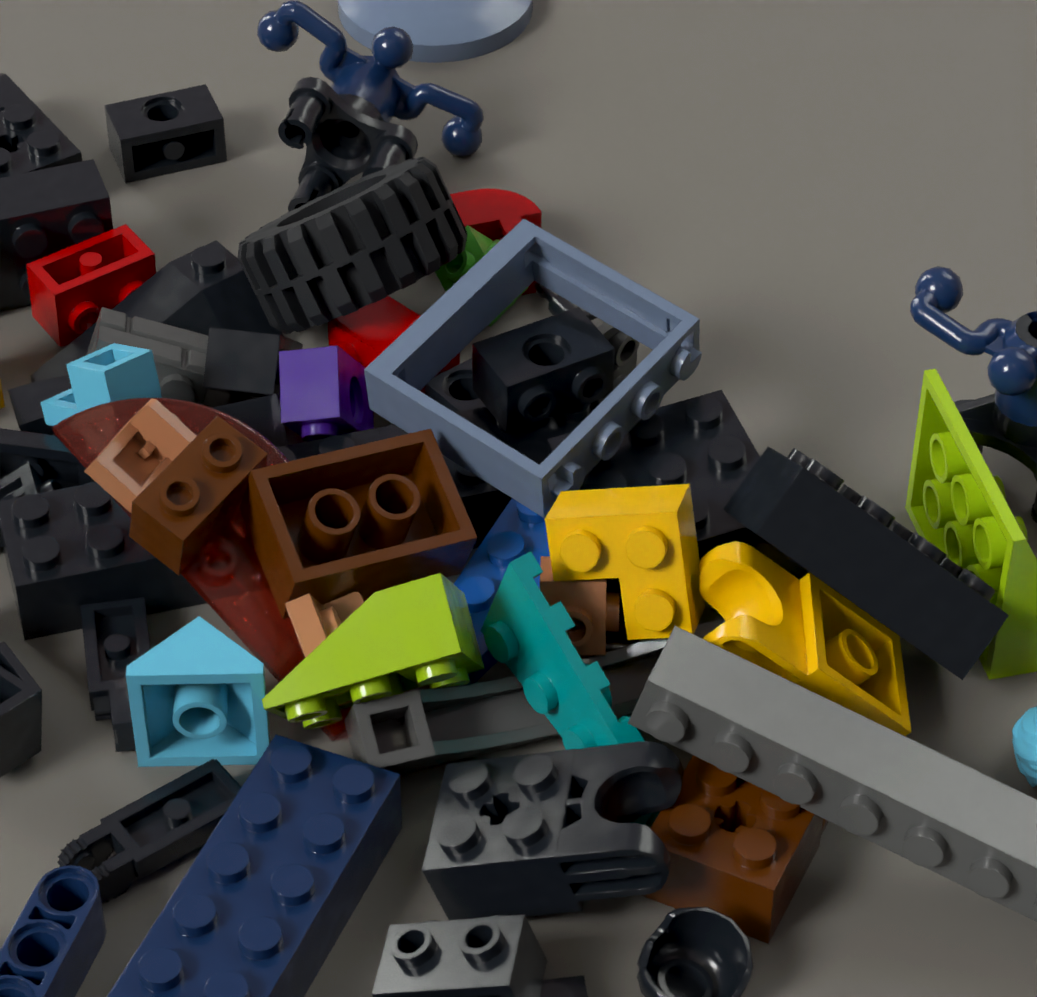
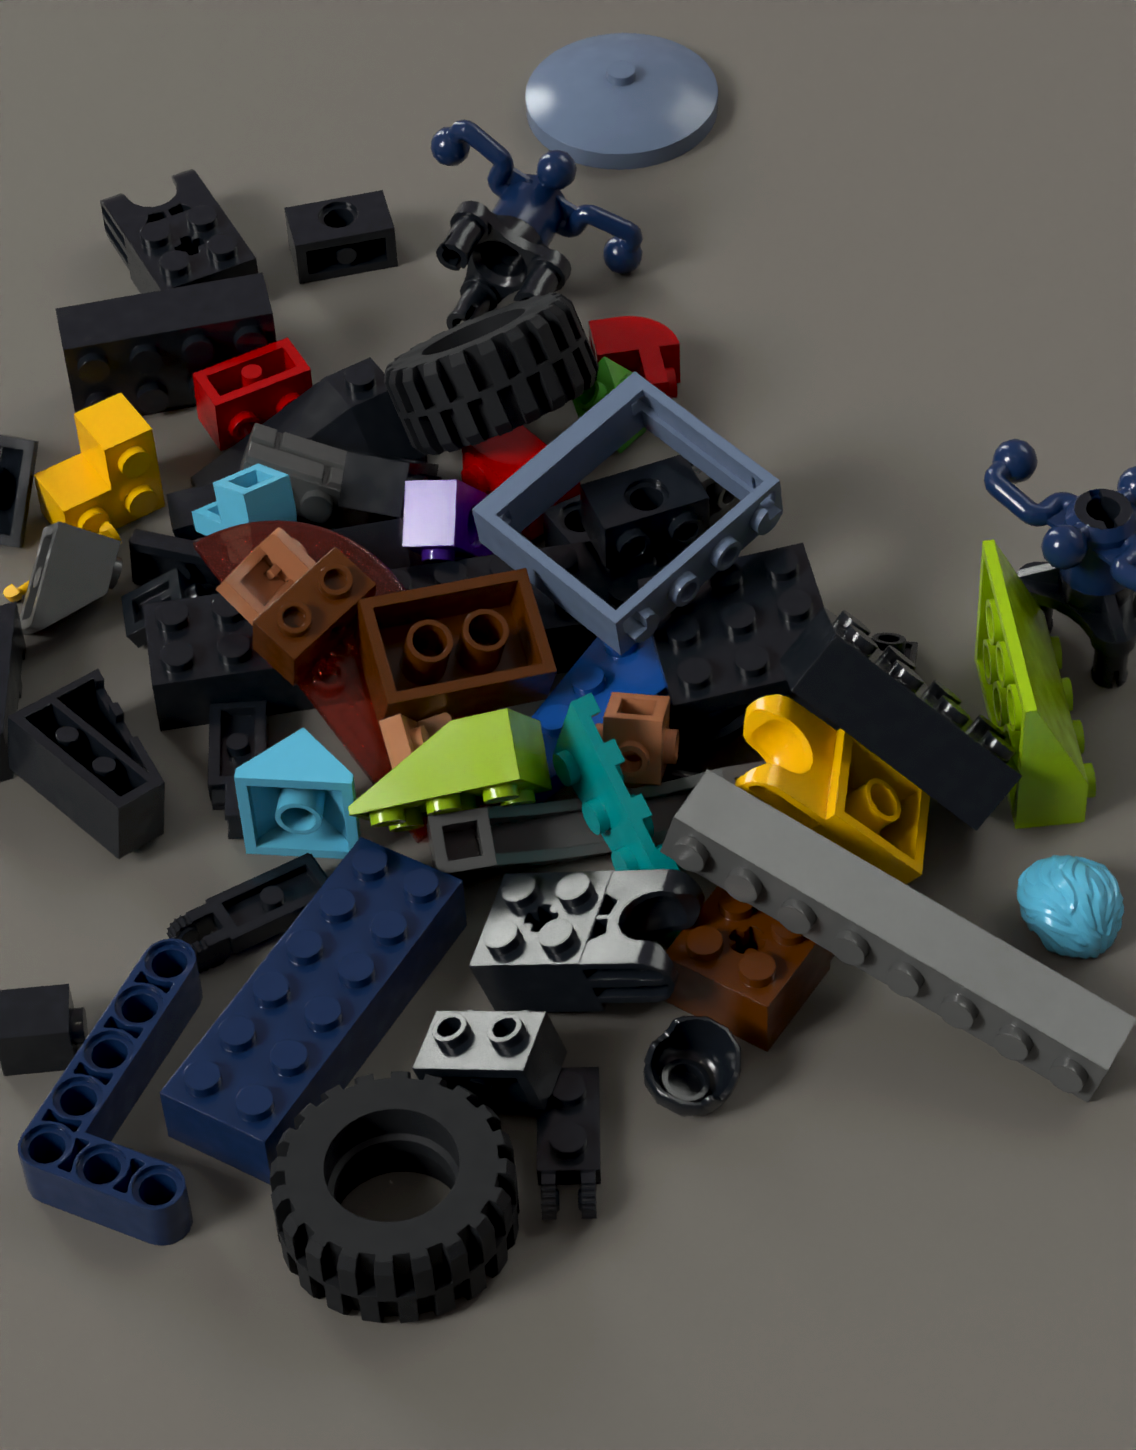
camera: 10 degrees right, 5 degrees up
yellow brick [545,484,705,640] -> none

